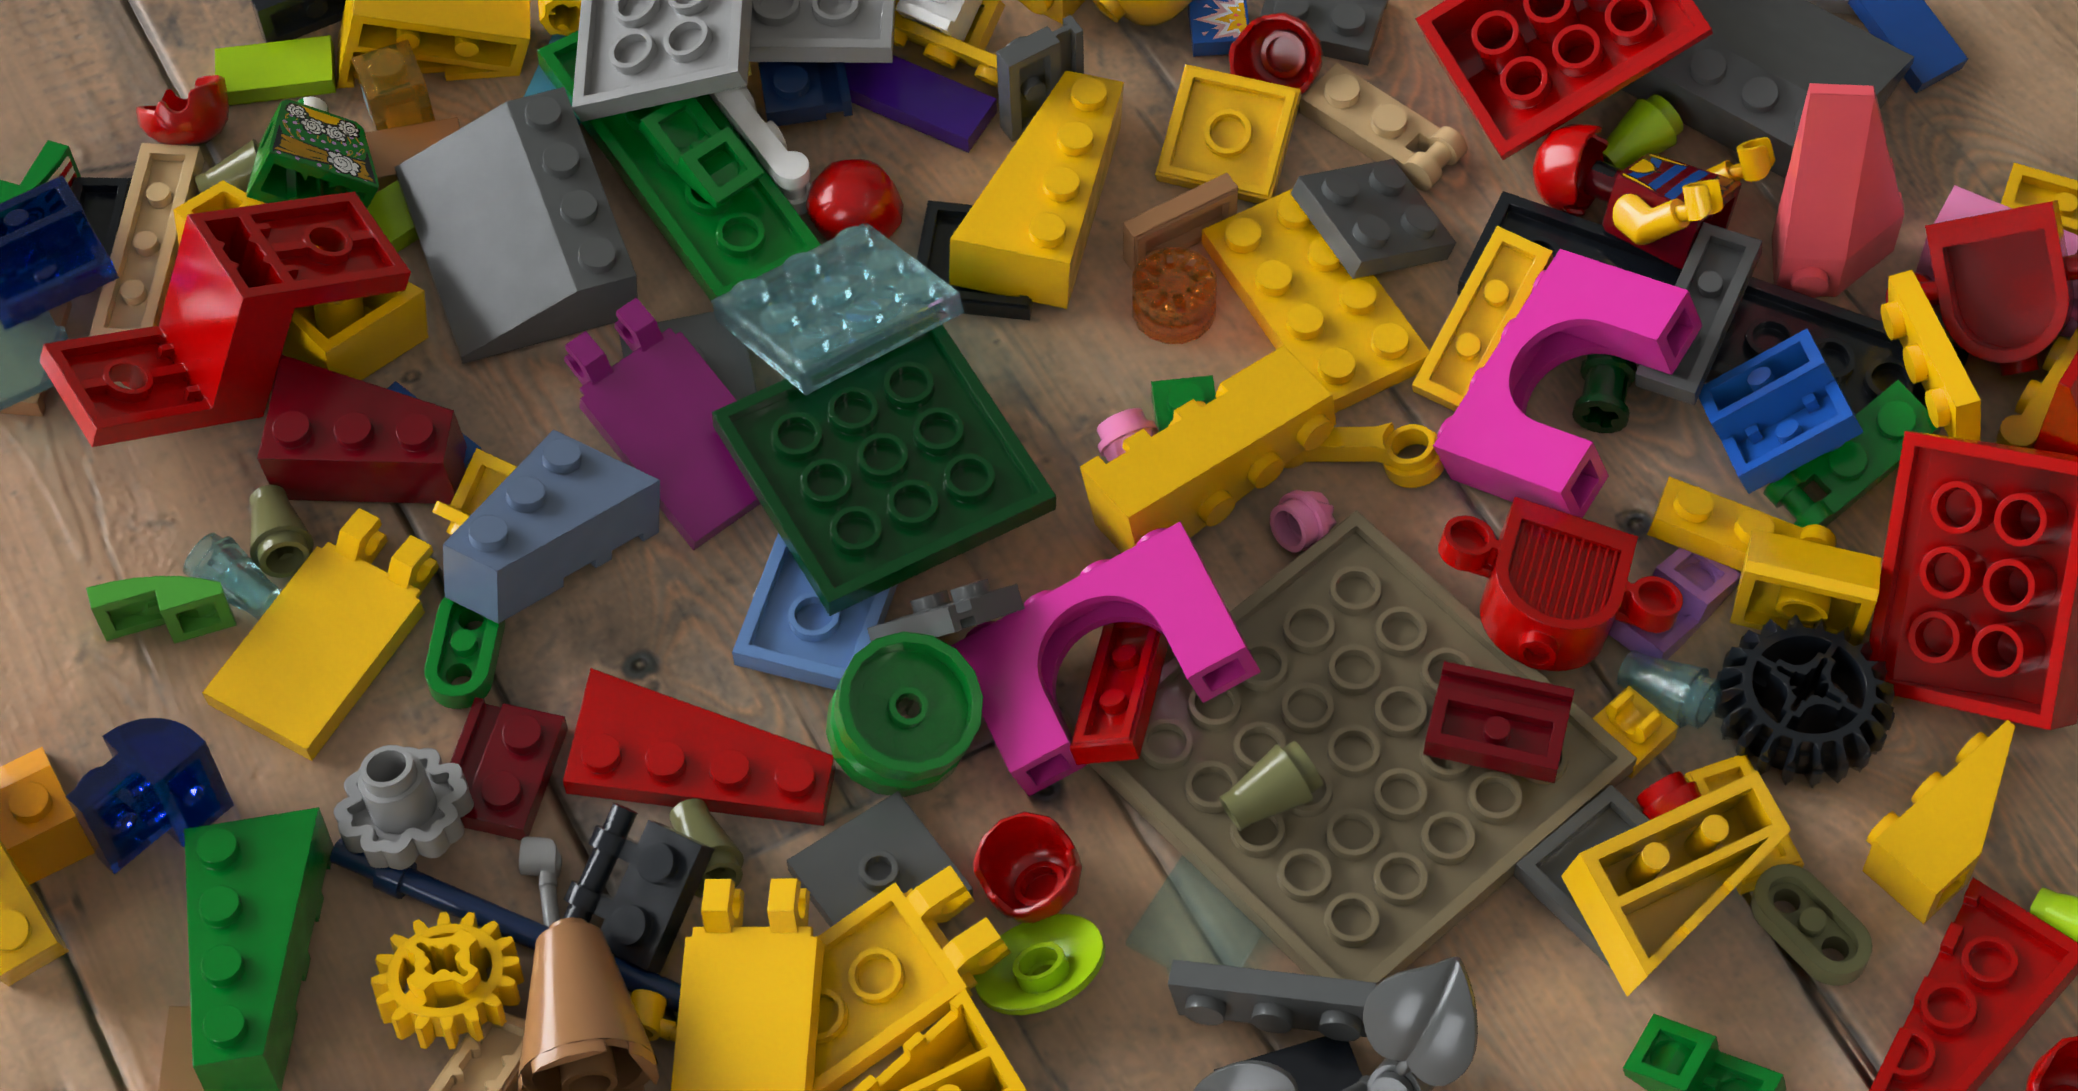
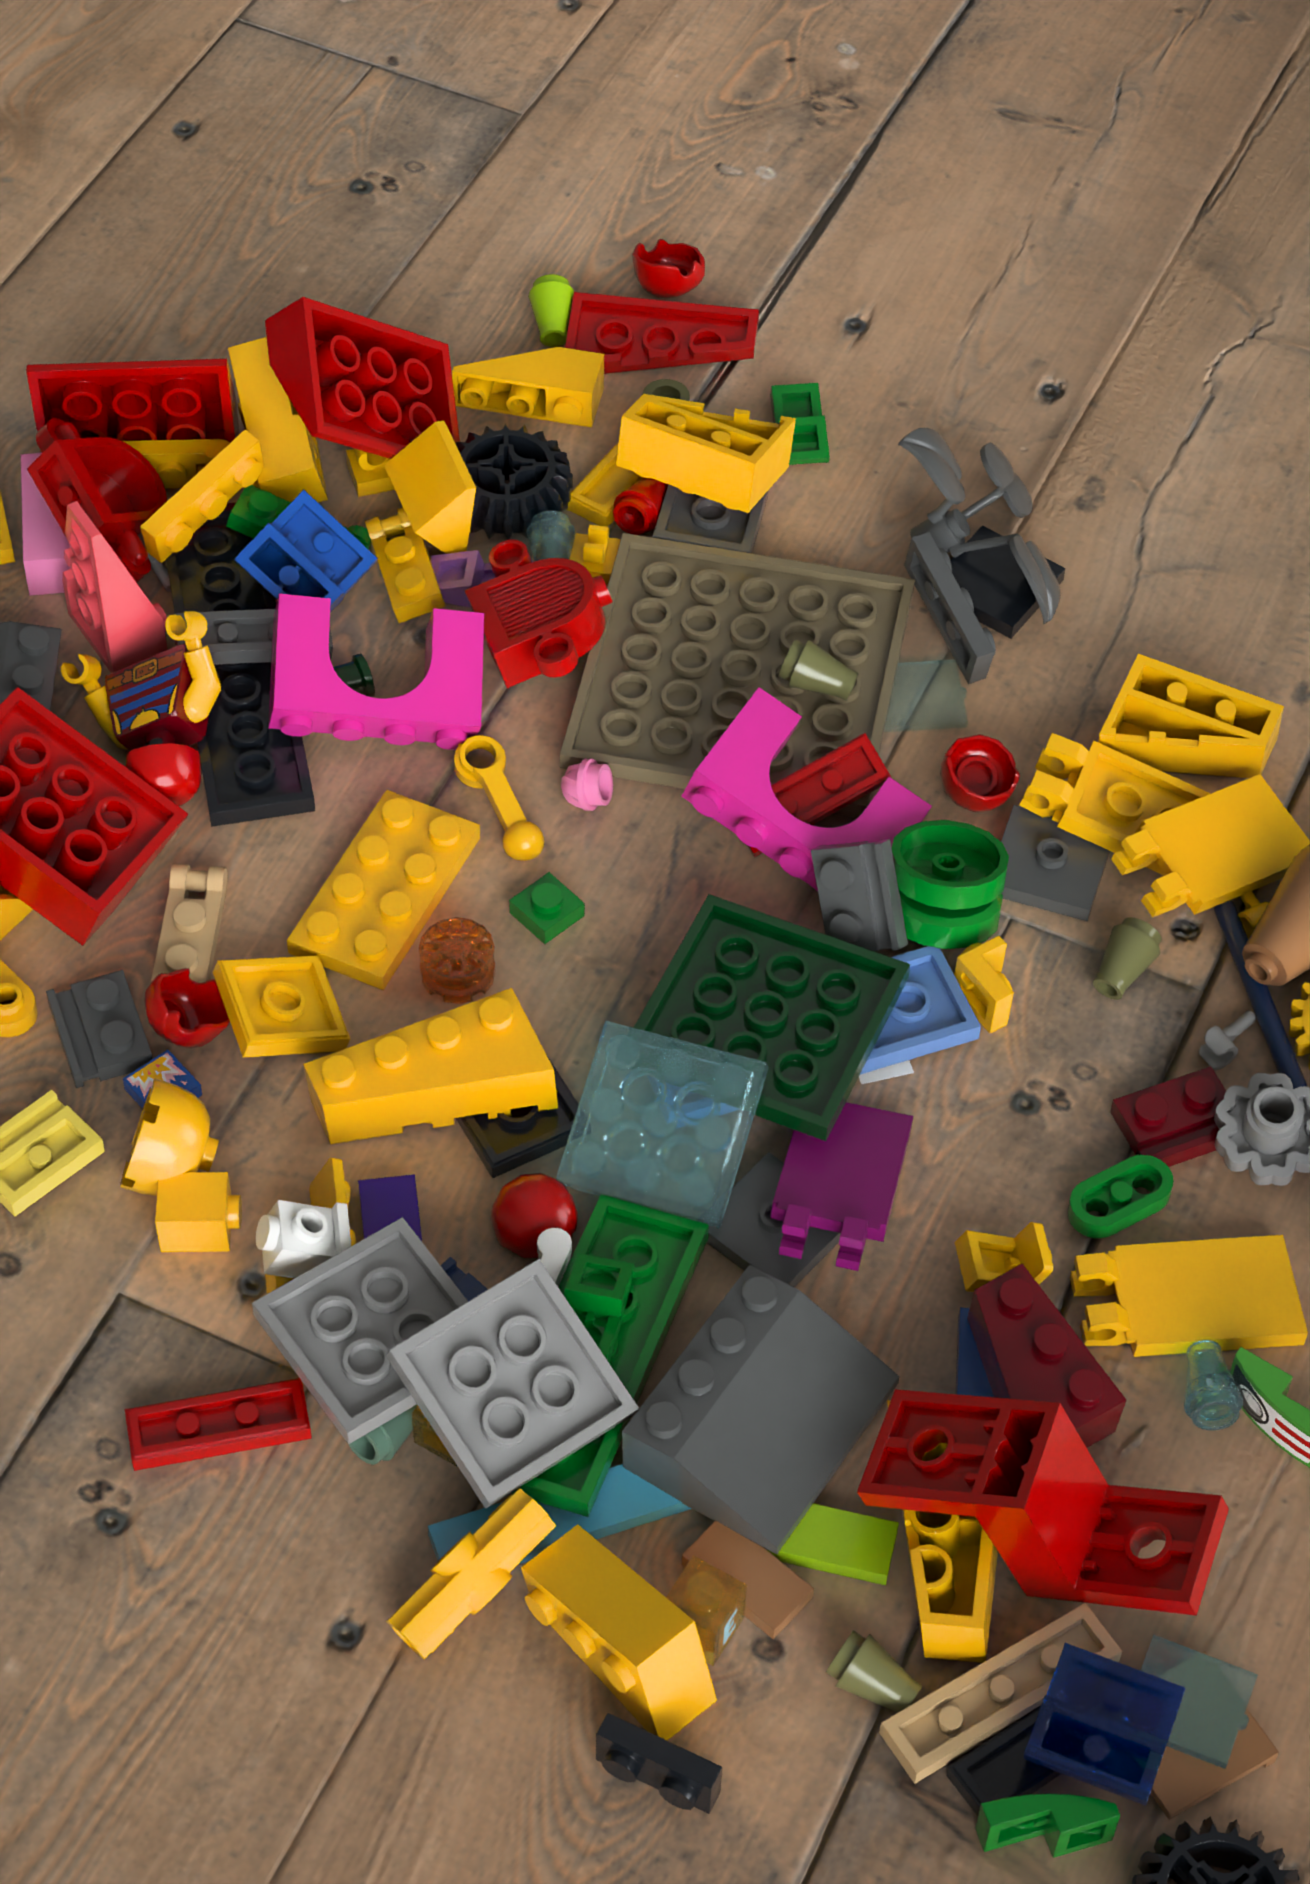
camera: 130 degrees left, 5 degrees down
red hair [136,75,229,146] -> none
lime tile [215,35,336,105] -> none
green torso [246,96,379,209] -> none
olive cone [249,485,314,578] -> none
sand blue wedge [443,429,660,624] -> none
black plate [562,803,715,974] -> none
red wing [563,668,836,826] -> none
lime dish [974,914,1105,1015] -> none
dark grey plate [996,15,1084,142] -> none
yellow wedge [1080,345,1337,553] -> none
bright pink plate [1096,408,1158,462] -> none
medium nougat tile [1123,173,1238,273] -> none
dark grey plate [1291,159,1456,279] -> none
yellow plate [1412,226,1553,412] -> none
dark red plate [1423,661,1575,784] -> none
none -> yellow bracket [954,936,1014,1034]

